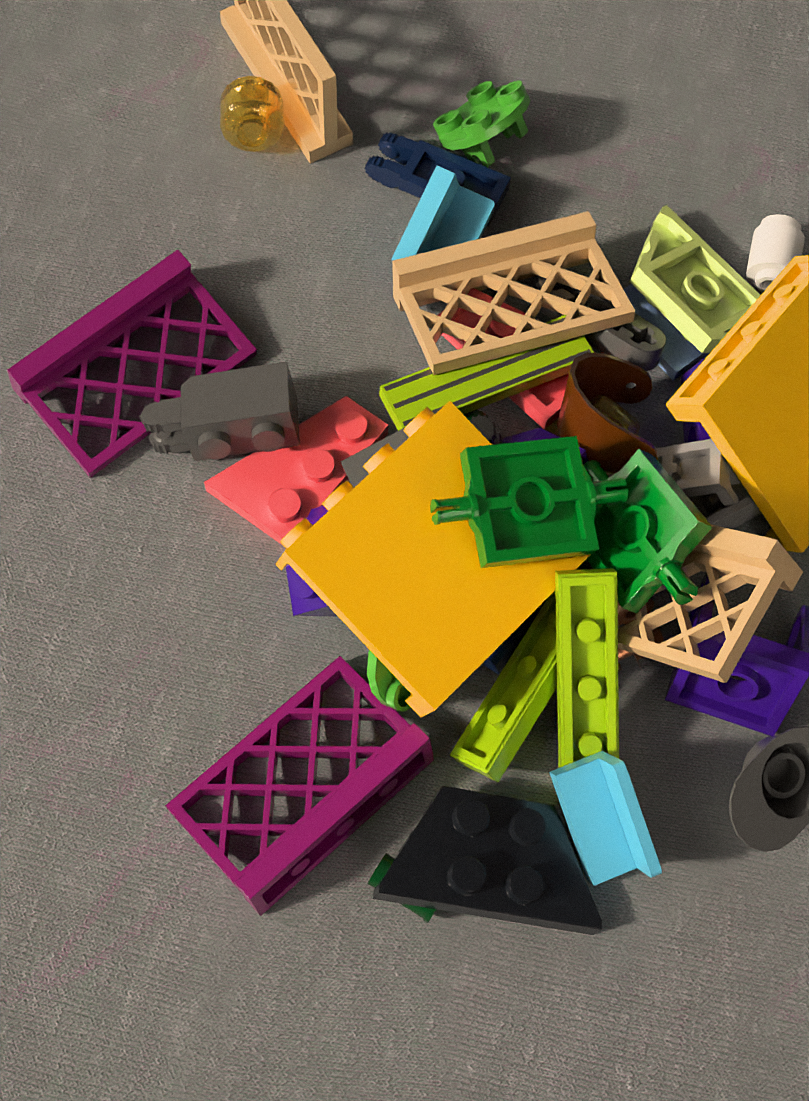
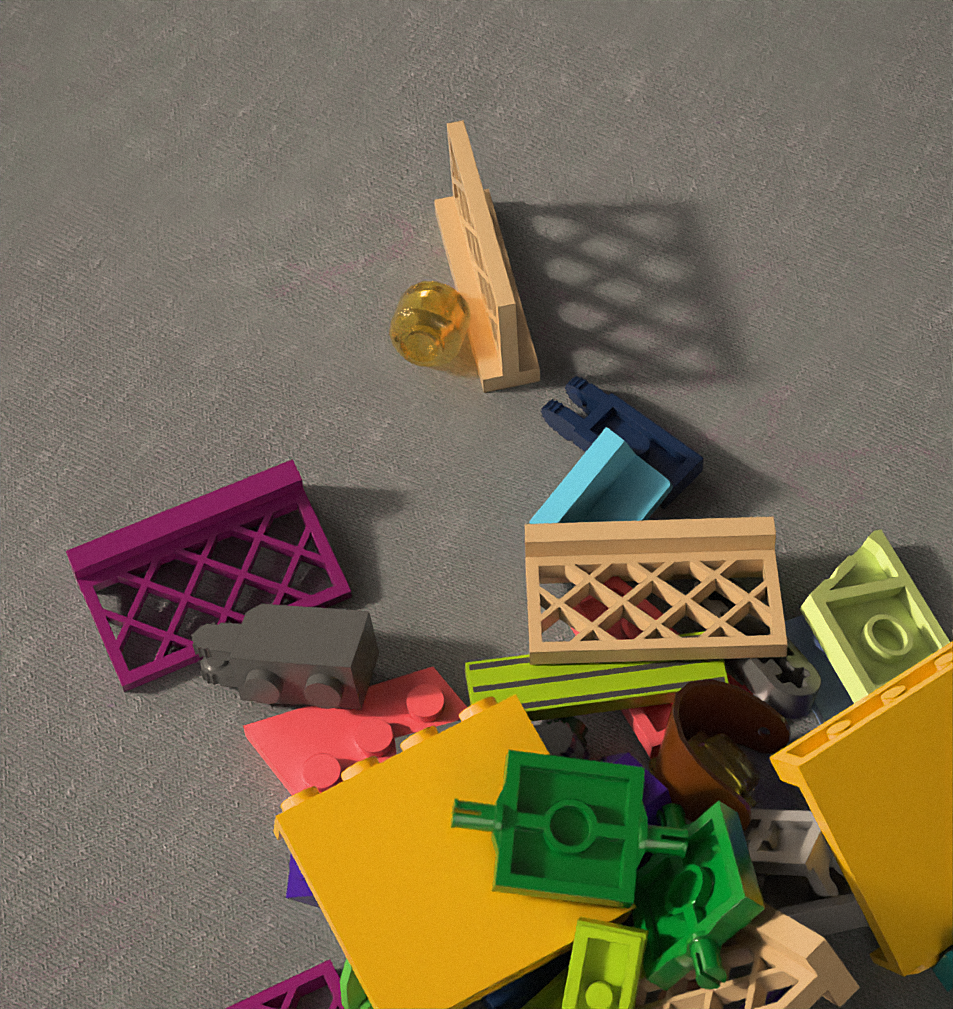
camera: 25 degrees right, 10 degrees down
bright green plate [433,80,531,168] -> none

